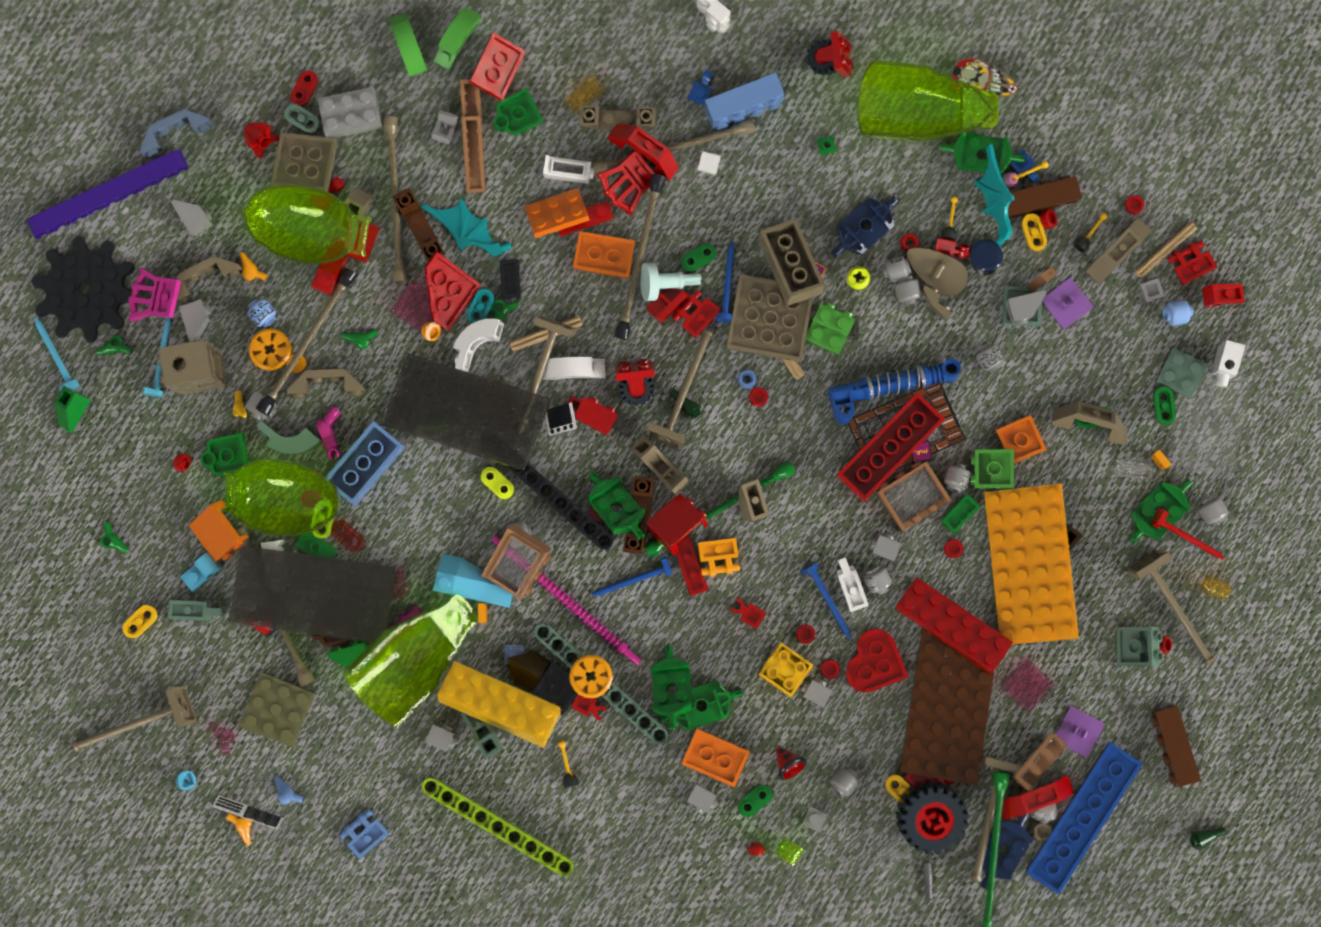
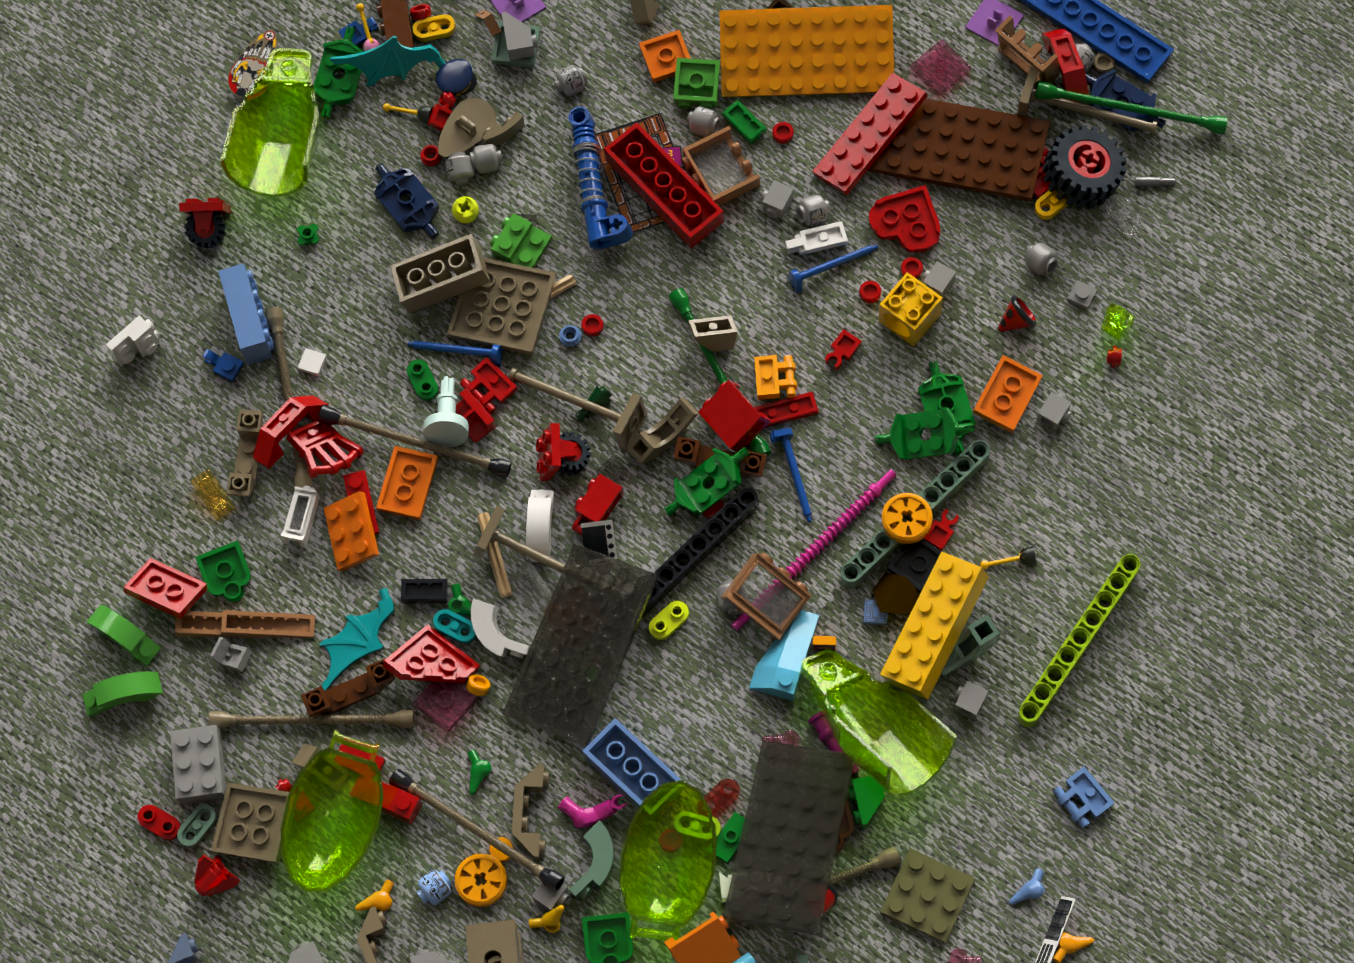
camera: 80 degrees left, 15 degrees down
green plate [738,785,772,817] -> none

